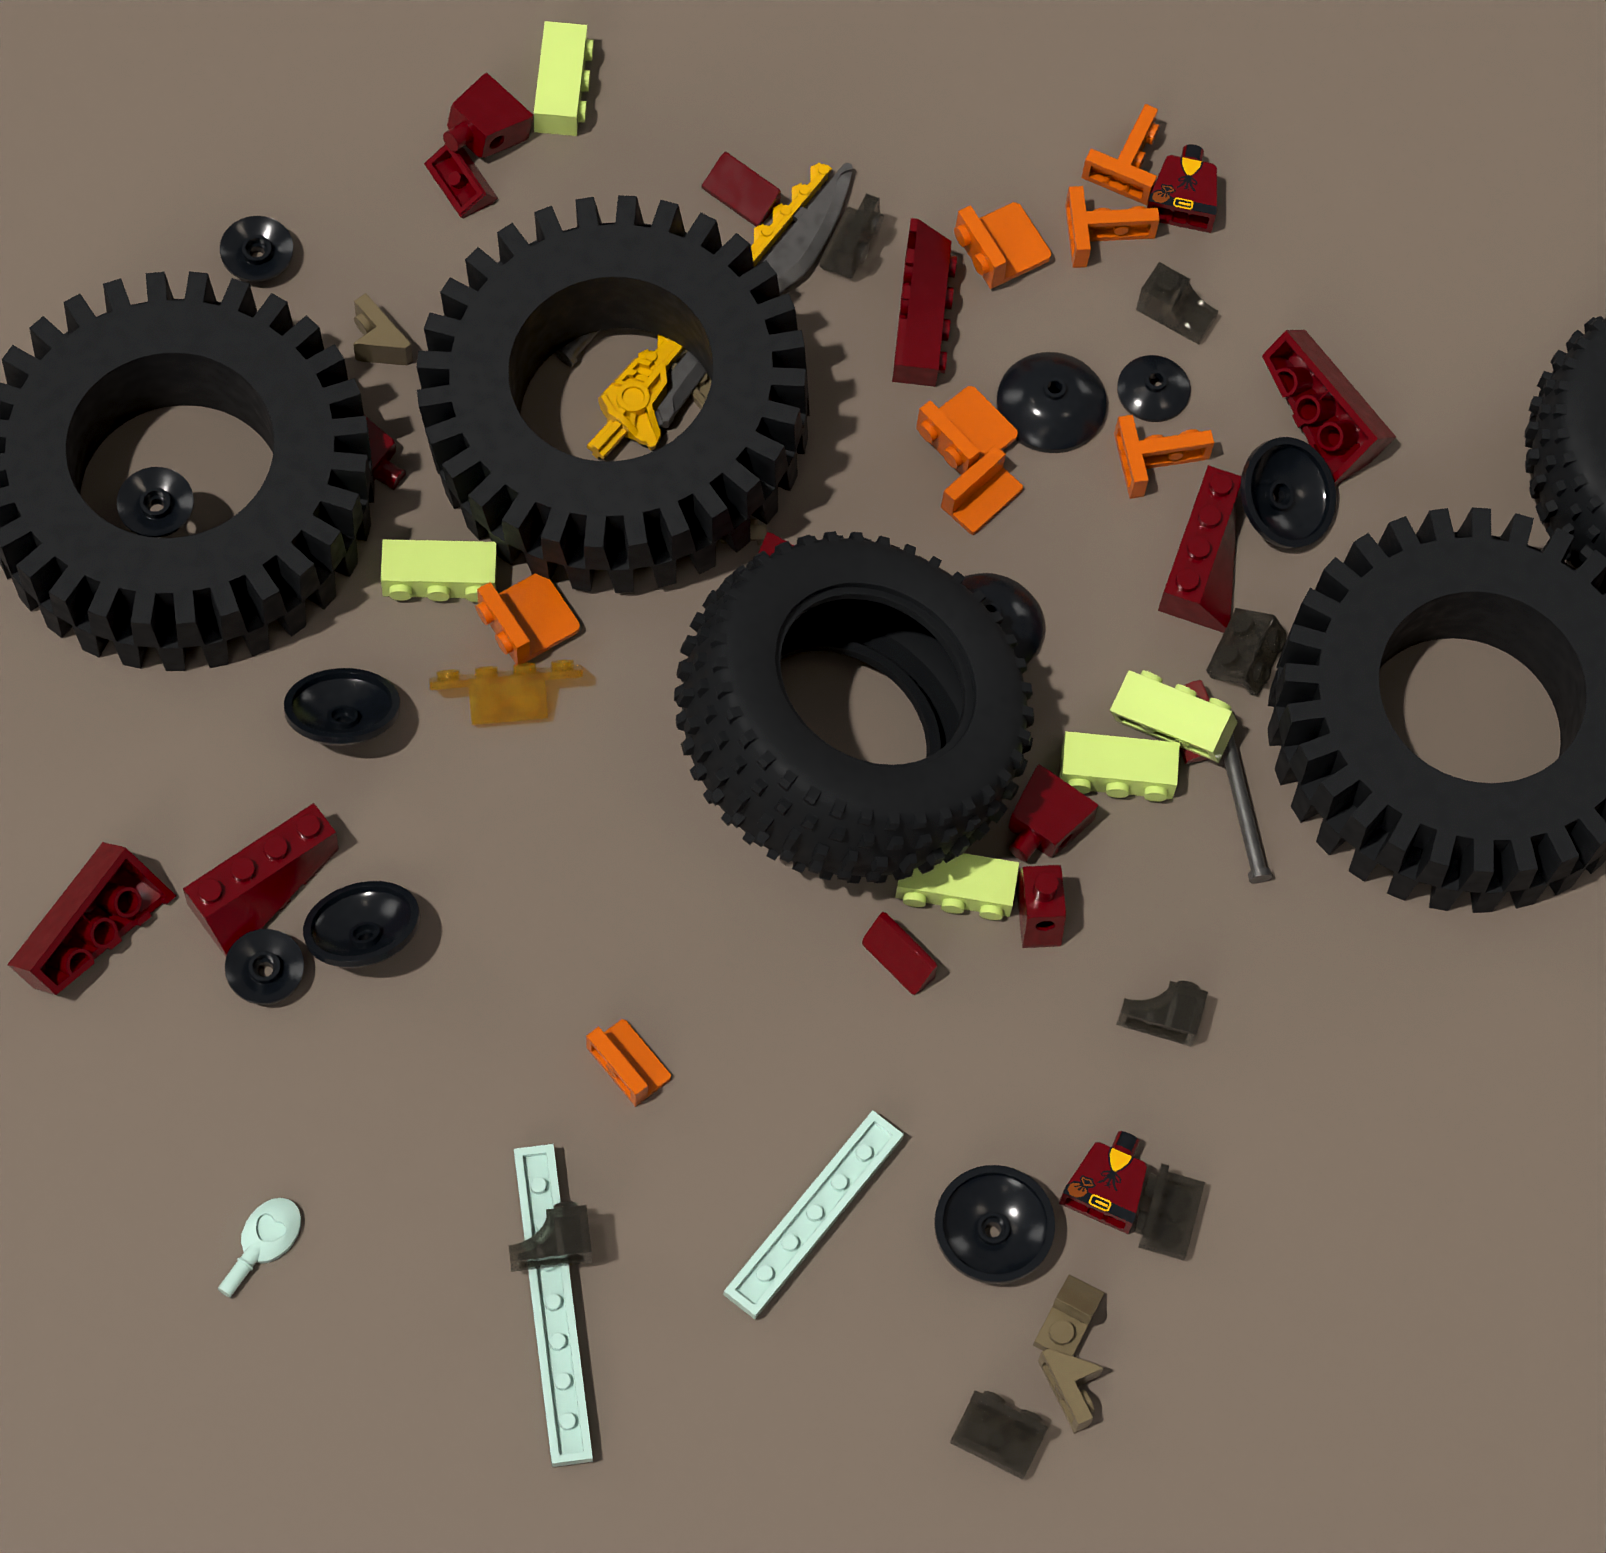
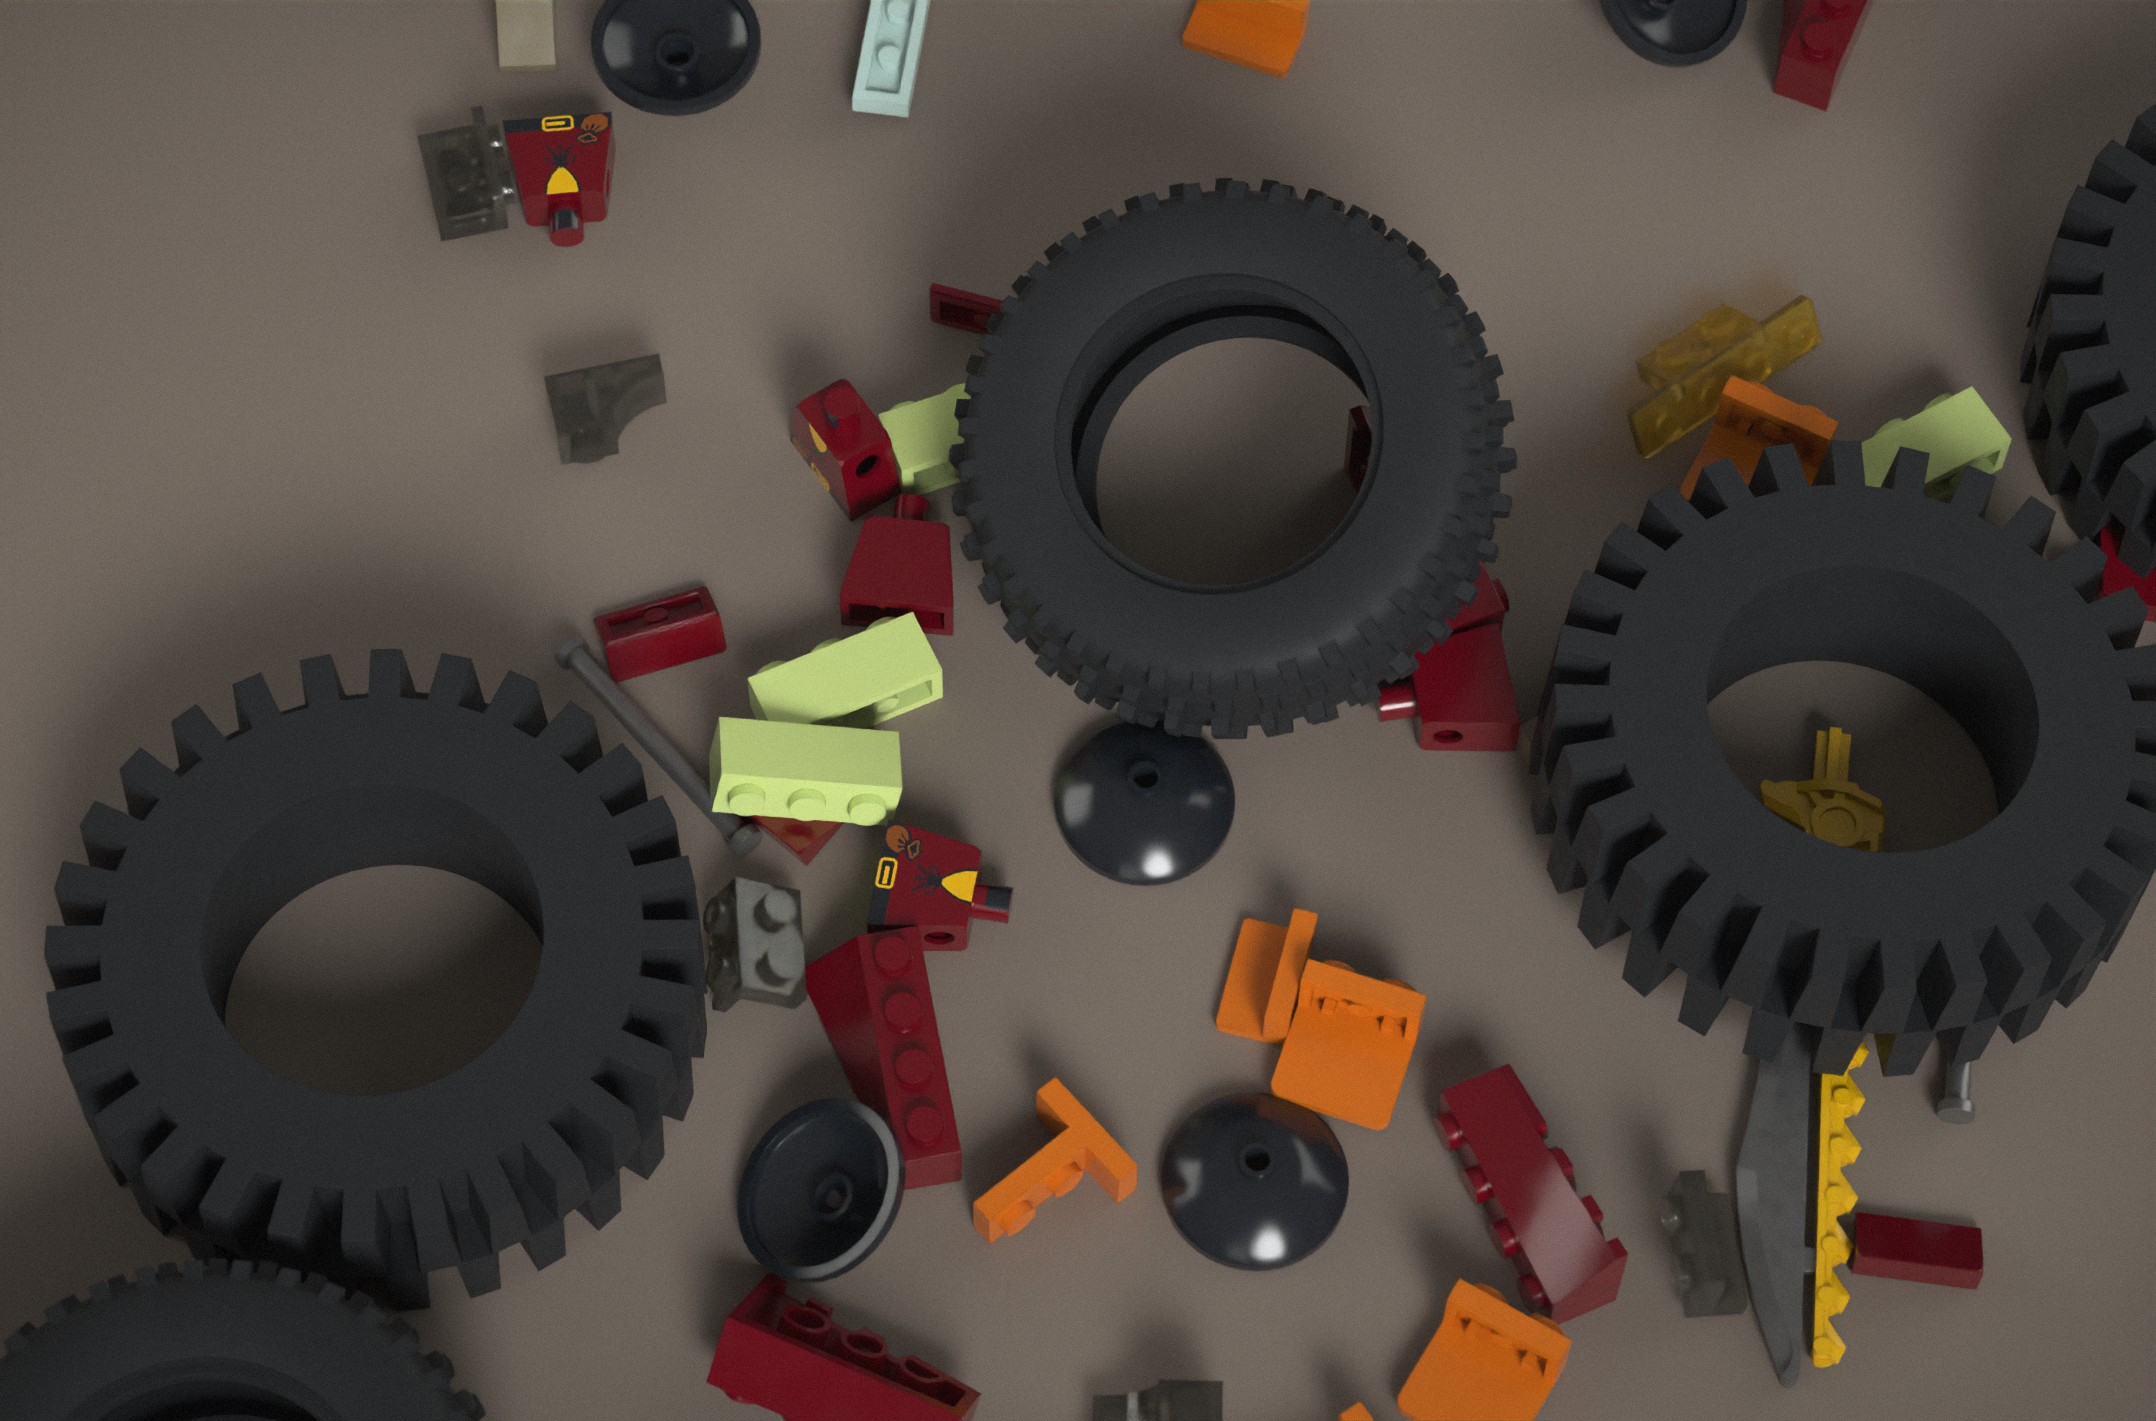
camera: 155 degrees right, 5 degrees down
black dish [284,668,400,746] -> none
black dish [1117,355,1190,422] -> none
none -> dark red slope [593,586,727,682]
none -> dark red torso [867,820,1014,951]

